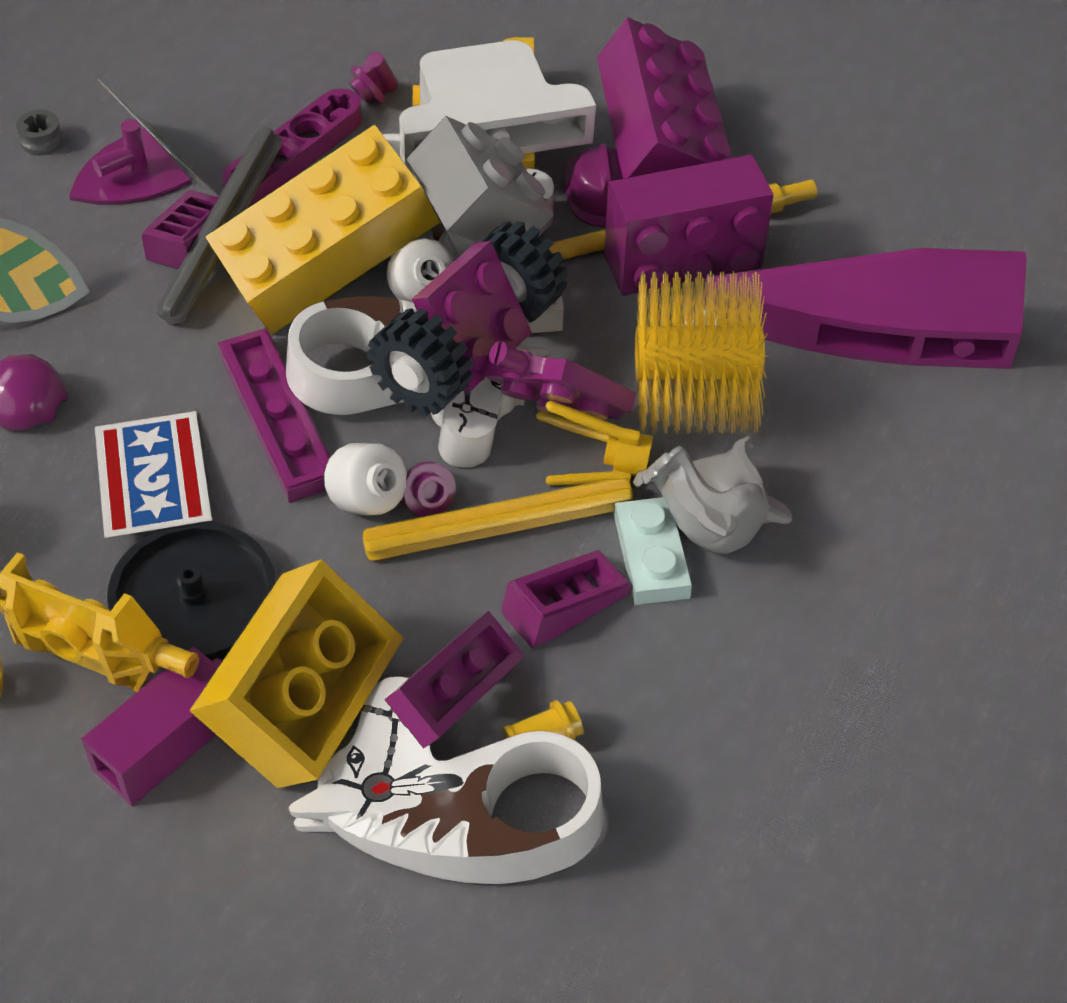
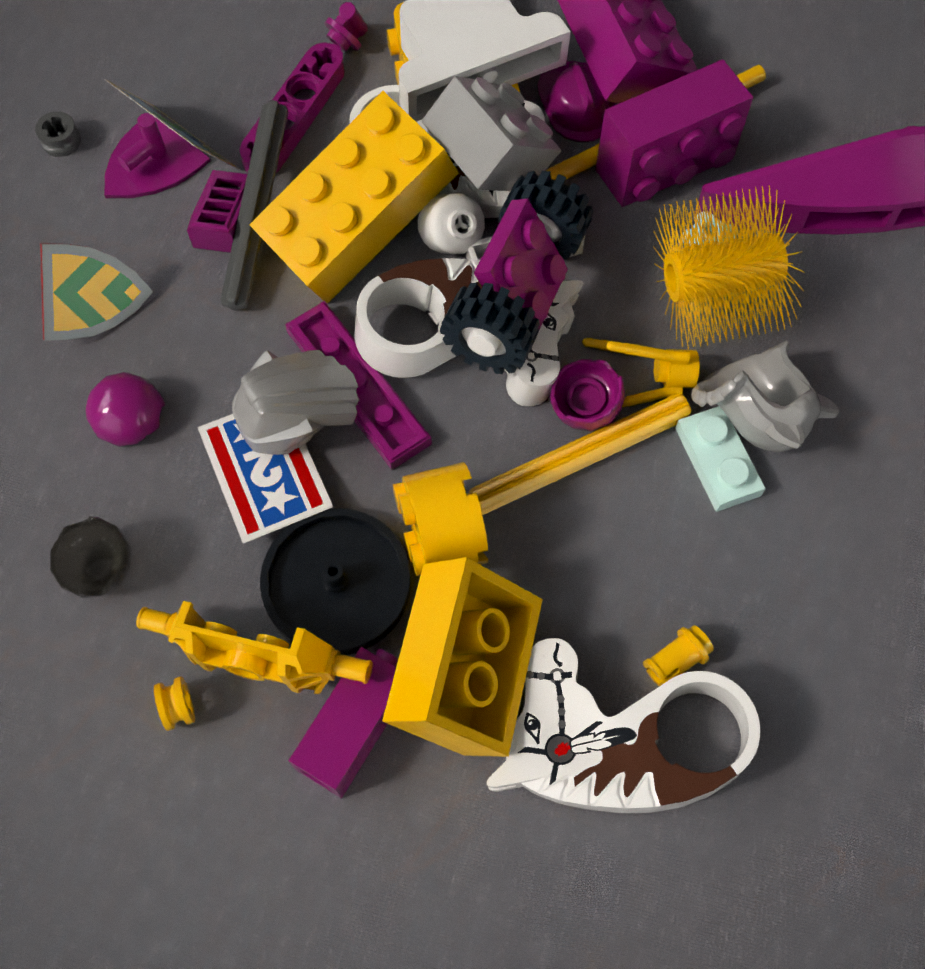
camera: 10 degrees left, 15 degrees up
white head [324,443,407,515] -> none
magenta plate [384,610,525,749] -> none
plate [399,461,456,517] -> none
magenta plate [482,341,636,419] -> none
magenta slope [501,550,632,647] -> none
none -> light grey hair [232,350,359,455]
none -> yellow brick [392,462,488,576]
none -> magenta hair [550,359,625,432]

